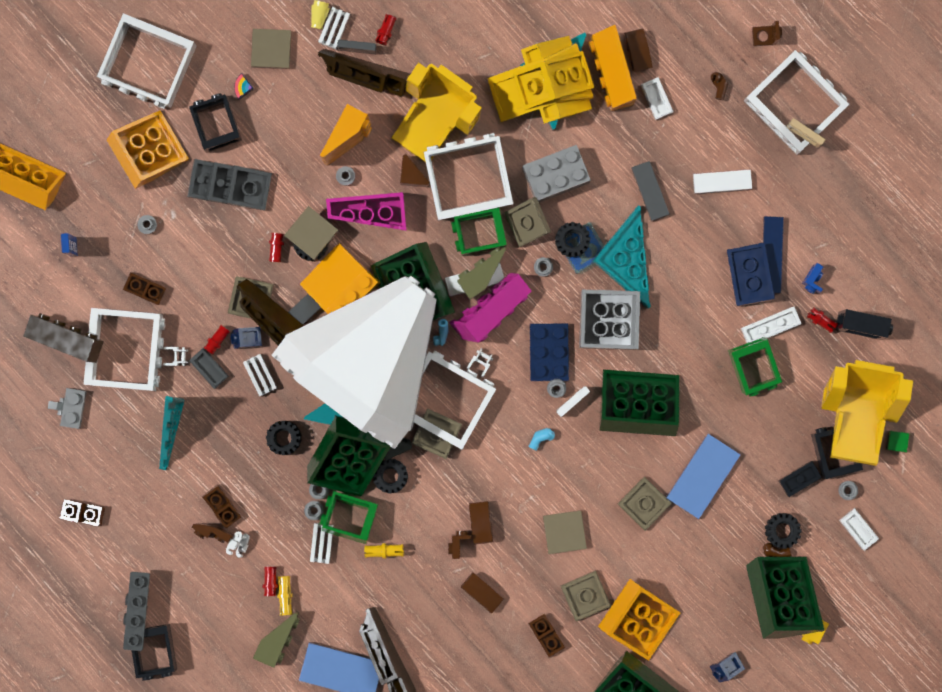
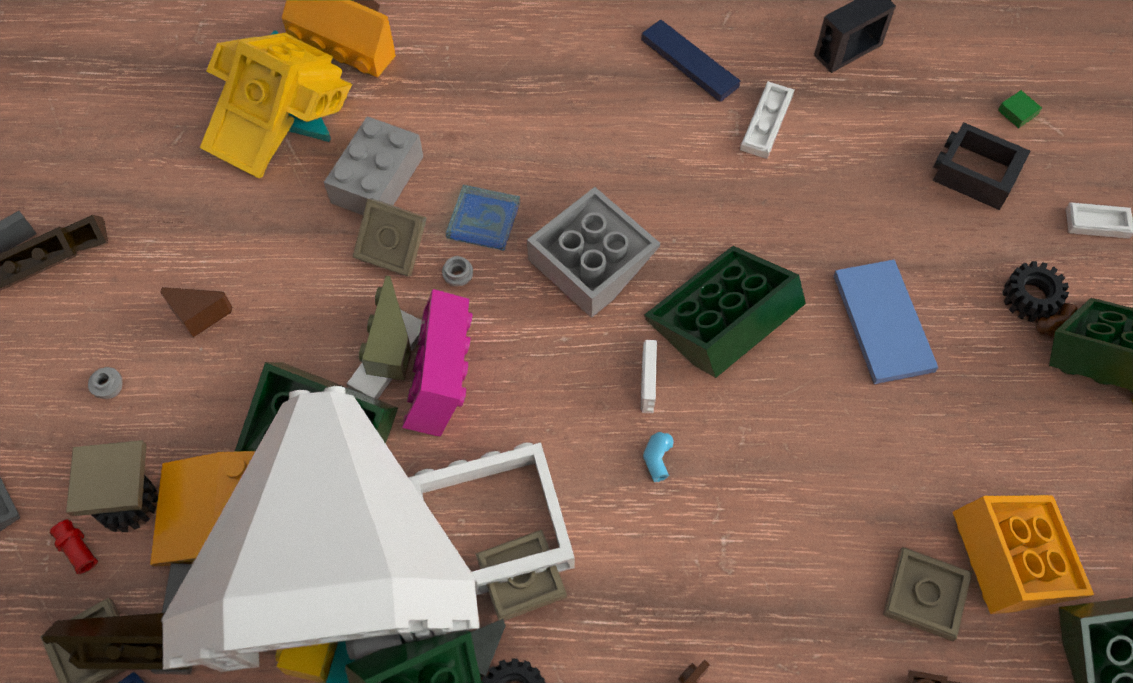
camera: 45 degrees left, 25 degrees down
light orange slope [320,104,372,165] -> none
dark pink wedge [326,192,407,231] -> none
red pin [375,14,397,46] -> none
yellow piece [391,62,482,163] -> none
white window [424,133,513,220] -> none
medium azure arm [433,319,449,346] -> none
green window [451,208,507,256] -> none
white piece [467,348,493,377] -> none
reddish brown slope [469,501,493,545] -> none
dark blue plate [530,323,569,381] -> none
dark tan tile [543,510,587,554] -> none
light grey plate [547,379,566,398] -> none
black tyre [555,222,590,258] -> none
teal tile [593,205,651,309] -> none
dark tan tile [617,477,672,531] -> none
dark grey tile [631,161,669,221] -> none
white tile [640,77,673,120] -> none
white tile [693,170,752,194] -> none
dark blue plate [727,242,775,307] -> none
green window [728,337,782,397] -> none
black plate [778,461,822,497] -> none
blue bracket [802,263,823,294] -> none
red pin [807,307,838,333] -> none
yellow piece [821,360,913,466] -> none
light grey plate [838,481,858,500] -> none

